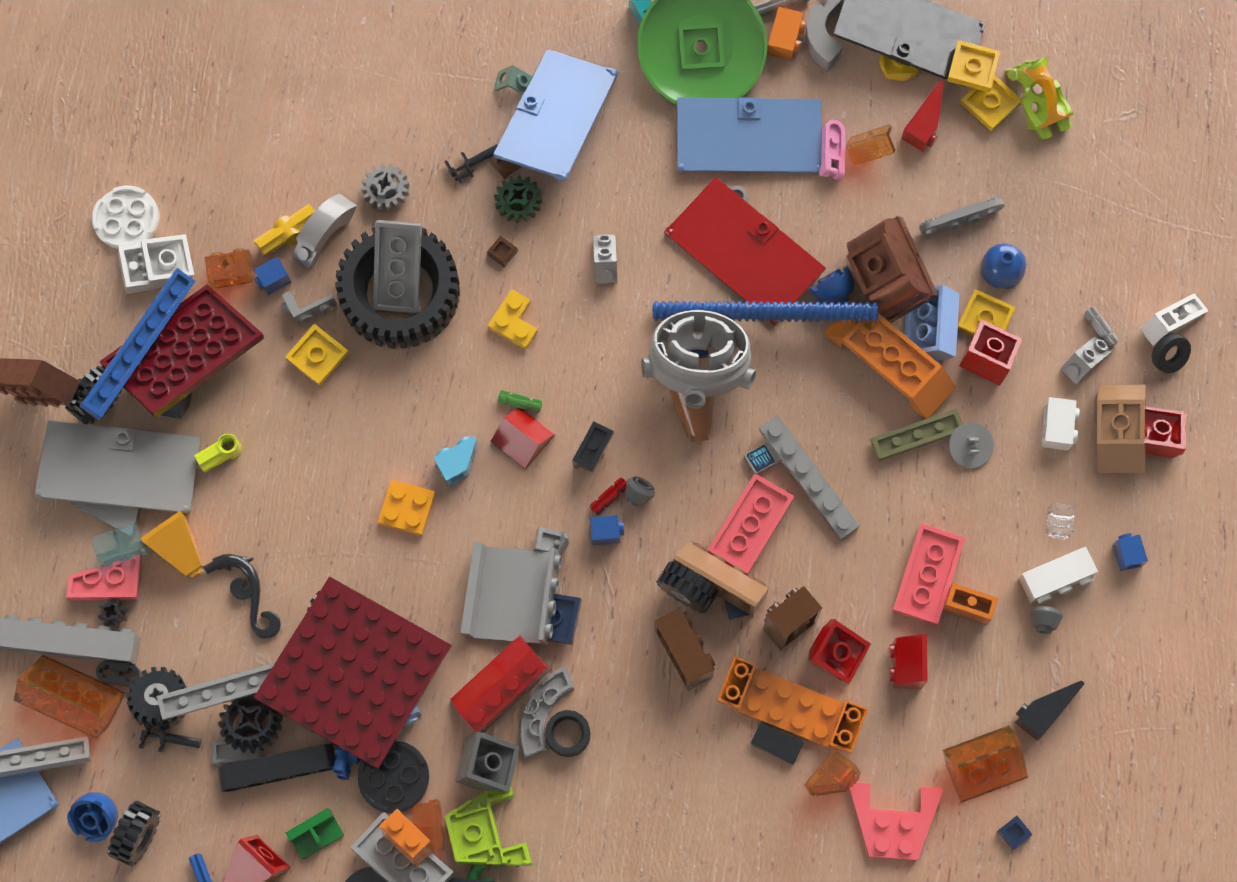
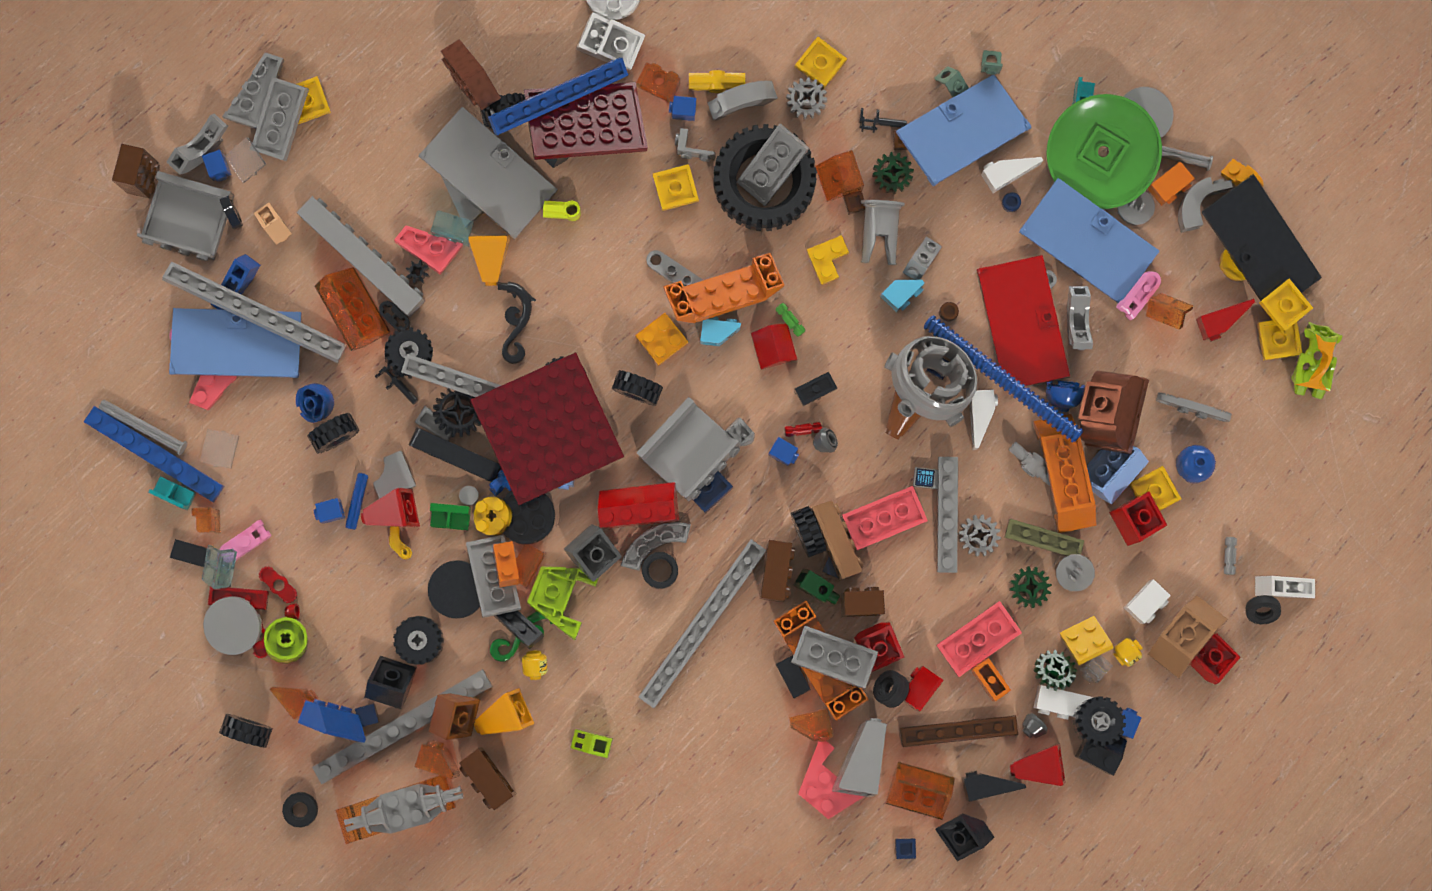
camera: 30 degrees right, 10 degrees up
light grey bracket [1060,336,1112,385] -> none
none -> light grey tile [373,451,416,499]
none -> light grey tile [459,486,479,505]
none -> yellow plate [474,497,512,536]
none -> black wheel [612,370,663,406]
none -> light grey plate [639,539,767,708]
none -> light grey plate [646,250,703,286]
none -> orange slope [663,253,785,323]
none -> light grey plate [791,626,878,689]
none -> dark green torso [793,569,840,605]
none -> yellow tile [794,36,847,89]
none -> clear orange slope [815,150,864,202]
none -> light grey slope [832,718,887,797]
none -> light grey piece [861,200,905,265]
none -> black tyre [873,670,909,708]
none -> medium azure slope [880,280,925,313]
none -> reddish brown tile [900,715,1018,747]
none -> black slope [935,813,995,862]
none -> reddish brown tile [939,302,959,322]
none -> light grey gear [958,515,1001,556]
none -> white slope [969,390,998,450]
none -> sand green bracket [981,50,1003,75]
none -> white slope [981,157,1043,193]
none -> dark blue tile [1002,192,1021,212]
none -> light grey pin [1008,442,1051,487]
none -> dark green gear [1009,566,1052,608]
none -> red slope [1010,744,1066,786]
none -> gear [1034,650,1077,691]
none -> yellow plate [1060,616,1113,665]
none -> light grey arch [1067,286,1093,350]
none -> black wheel [1073,696,1126,747]
none -> black slope [1075,736,1127,776]
none -> yellow head [1113,638,1143,667]
none -> light grey piece [1117,191,1155,225]

